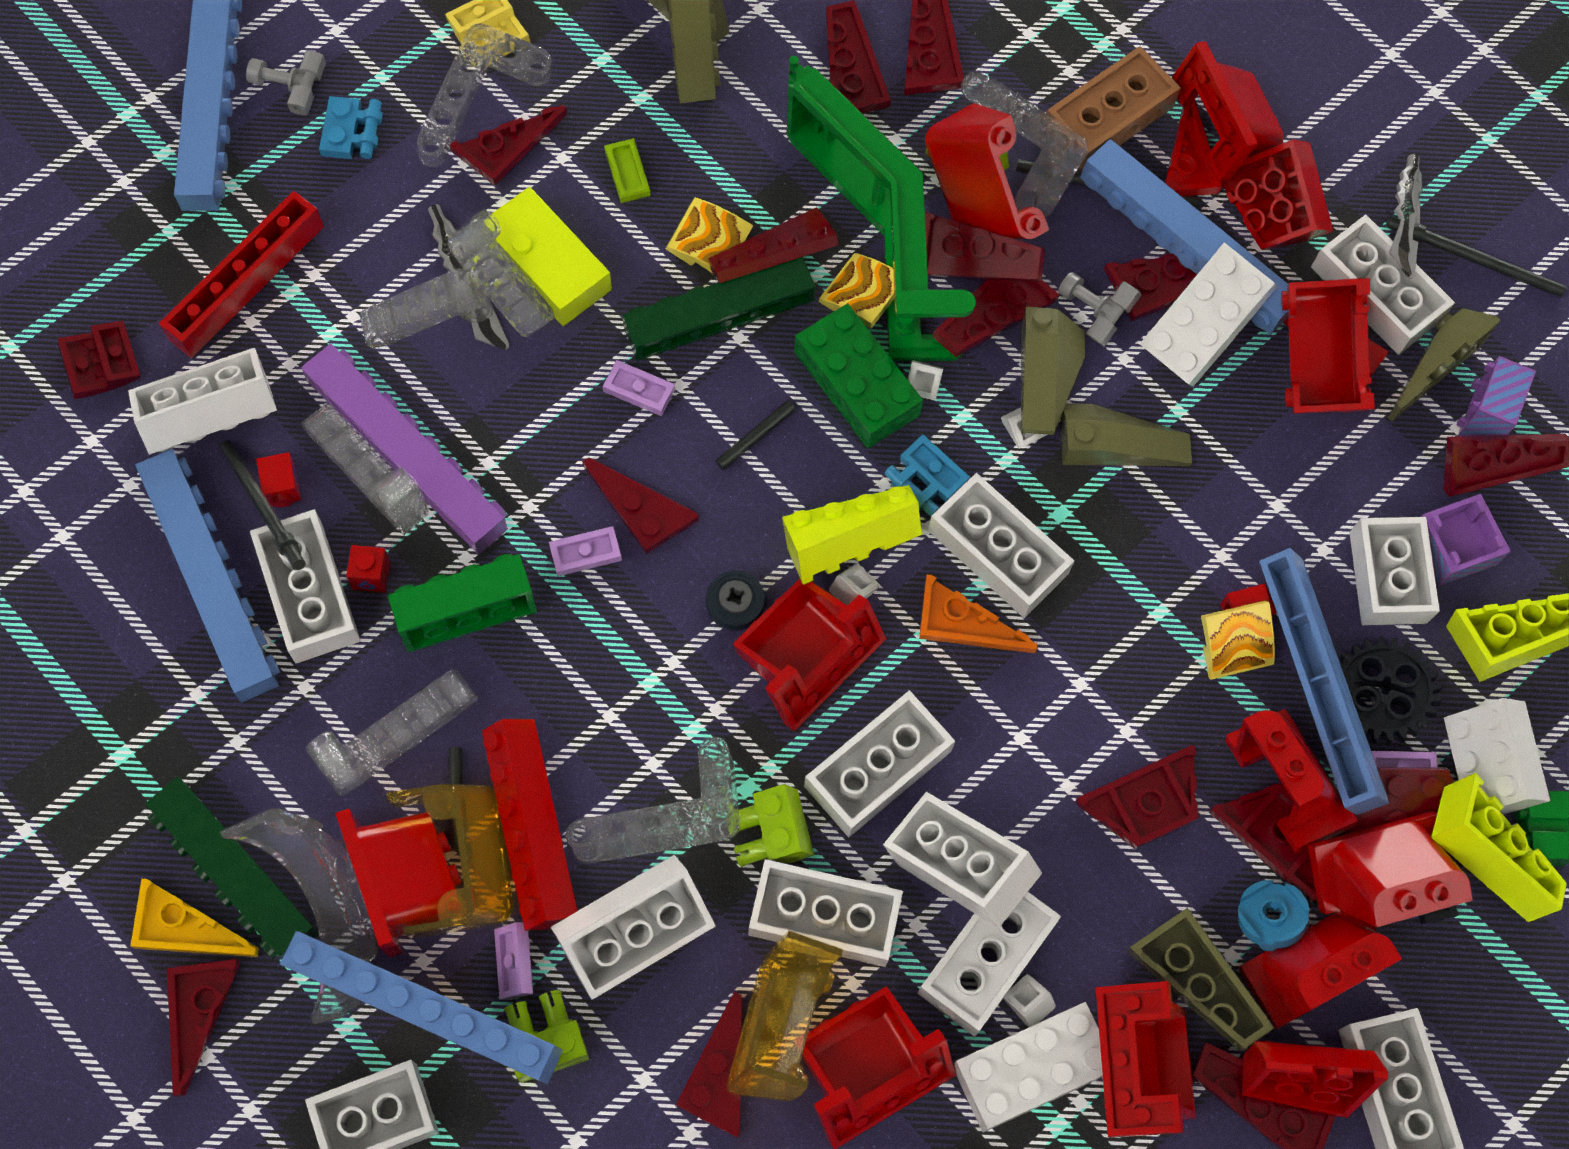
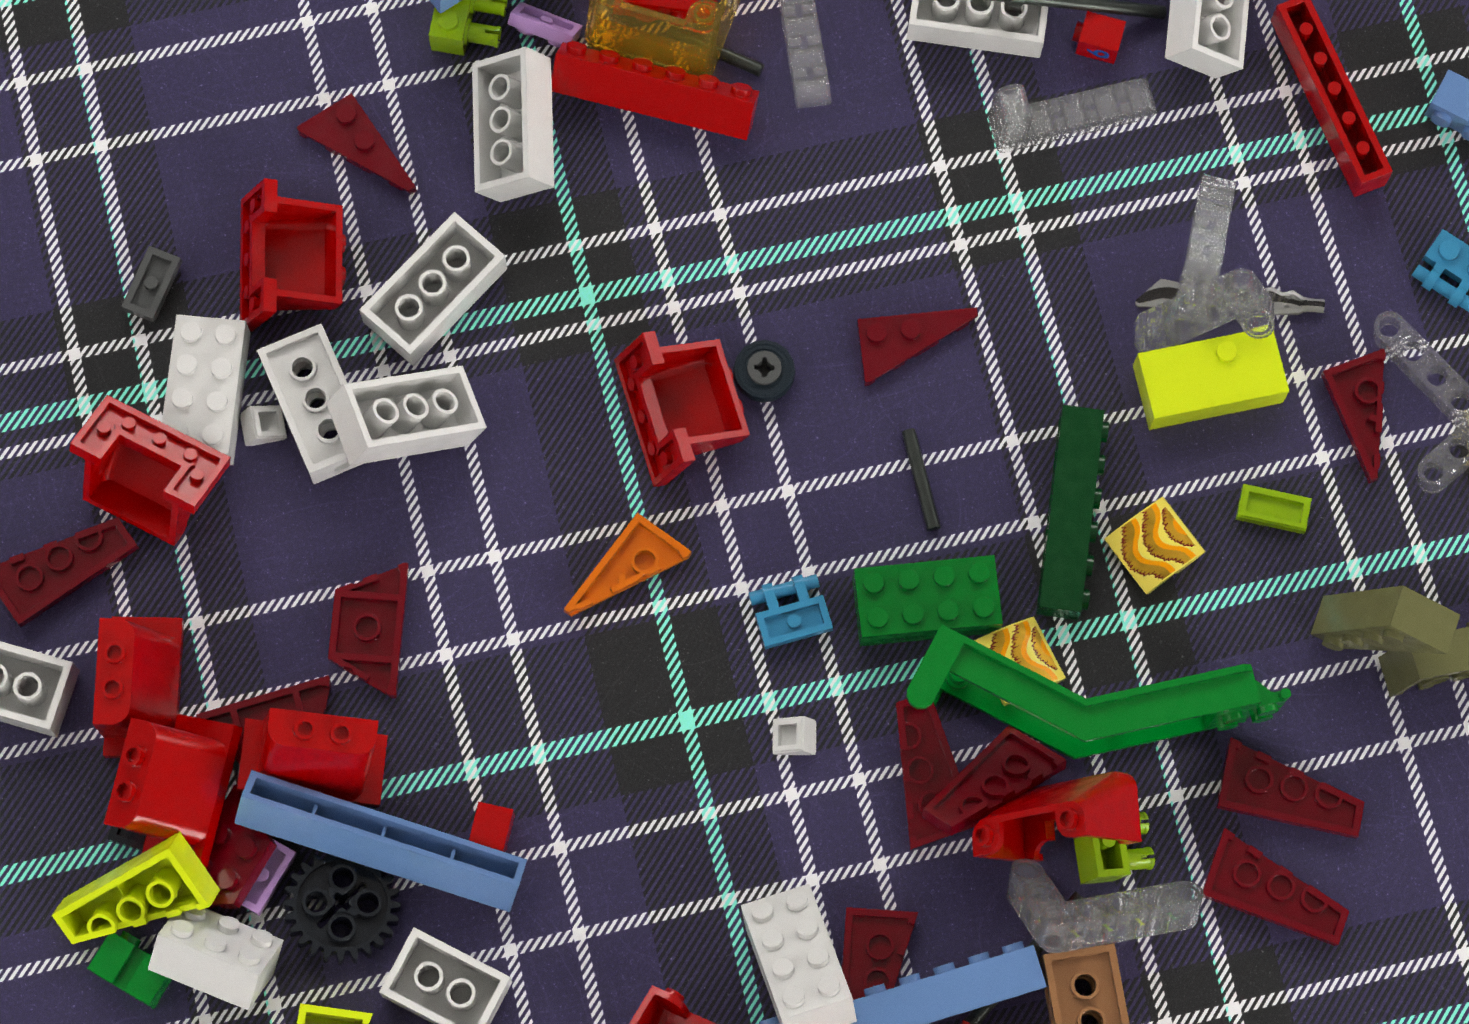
camera: 120 degrees right, 5 degrees up
medium lavender brick [301,343,508,555] -> none
red brick [346,545,391,593] -> none
green brick [388,554,537,653] -> none
lavender plate [549,526,622,577] -> none
clear beam [565,737,740,863] -> none
lavender plate [603,360,675,416] -> none
dark red wing [708,207,839,283] -> none
lime brick [726,784,814,867] -> none
clear yellow windscreen [727,930,843,1101] -> none
neon yellow wedge [782,485,922,585] -> none
white brick [804,690,955,838] -> none
white slope [829,563,880,606] -> none
white slope [908,360,944,400] -> none
white brick [928,473,1074,618] -> none
olive wedge [1021,307,1085,435] -> none
light grey bar [1058,272,1141,347] -> none
olive wedge [1060,403,1192,466] -> none
olive wedge [1127,907,1274,1051] -> none
slope [1201,601,1275,680] -> none
dark azure plate [1238,880,1309,951] -> none
red wedge [1242,1040,1388,1118] -> none

